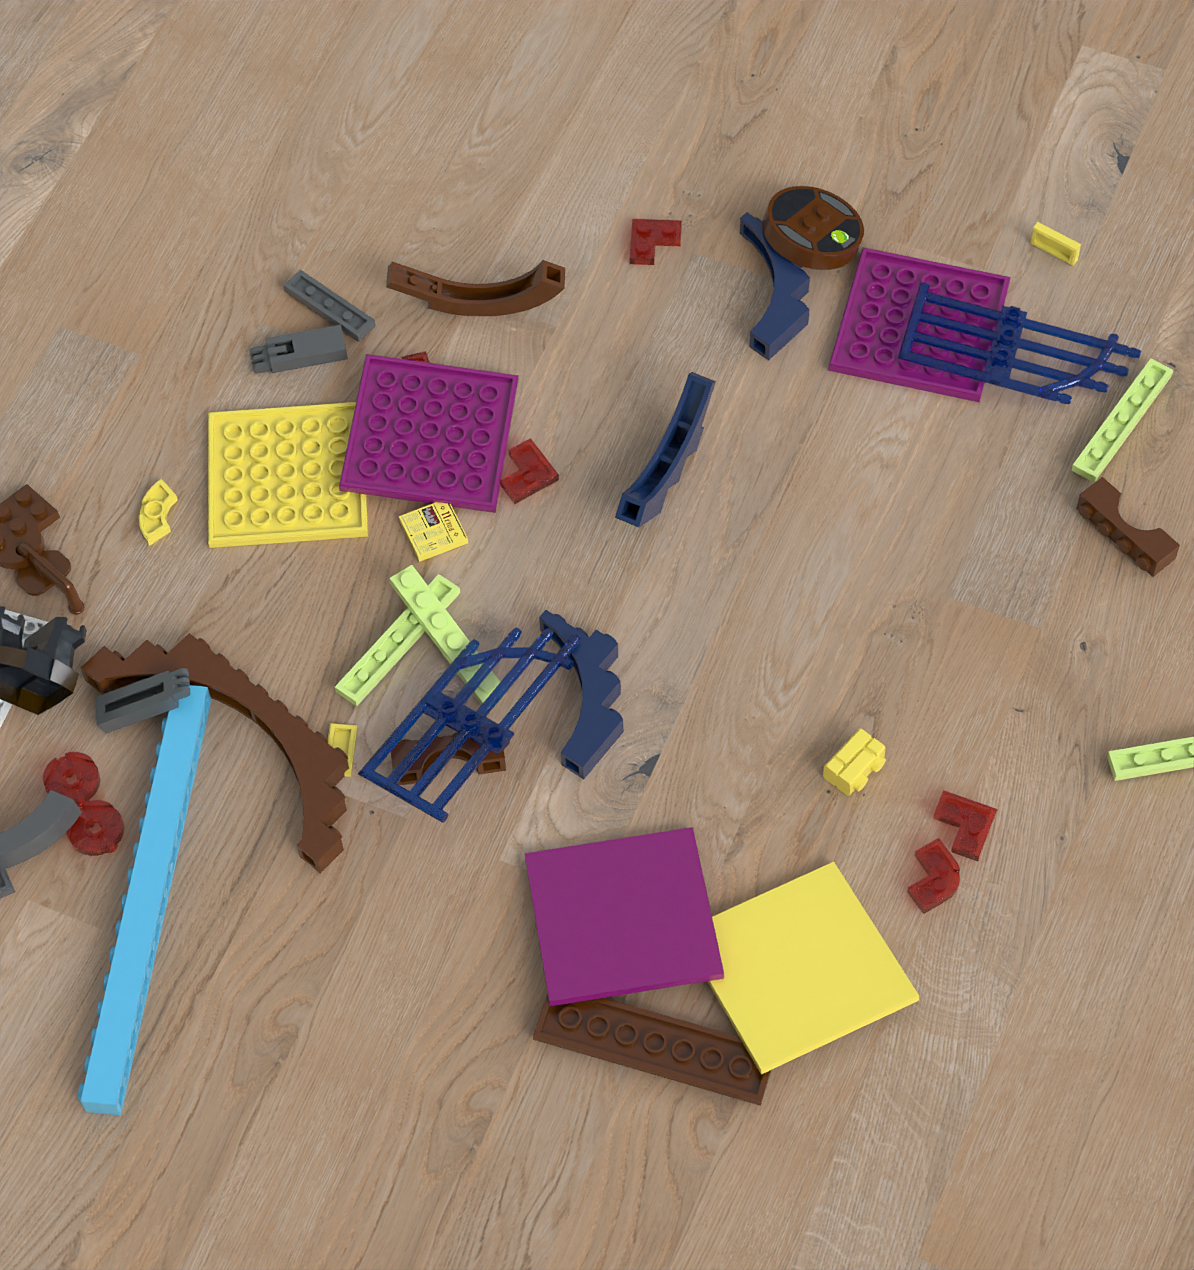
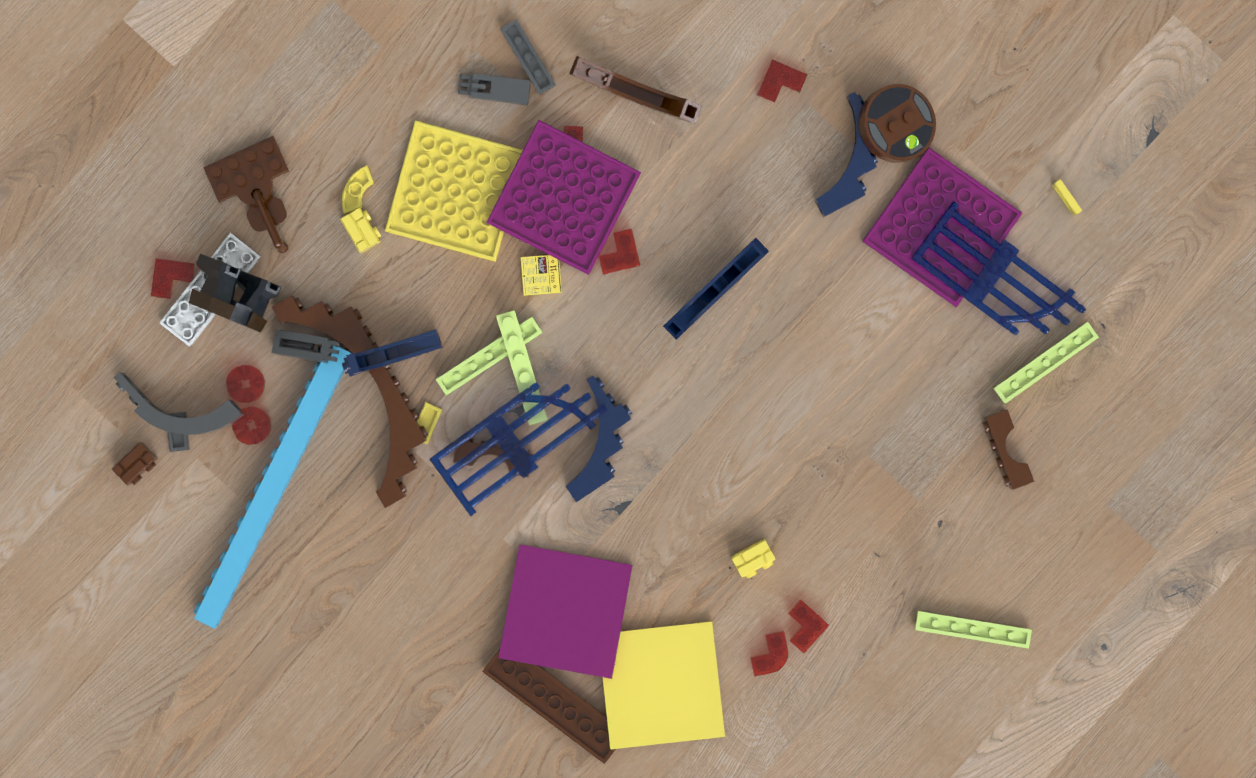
camera: 15 degrees right, 30 degrees up
none -> light yellow brick [340,208,381,253]
none -> dark blue arch [342,329,443,377]

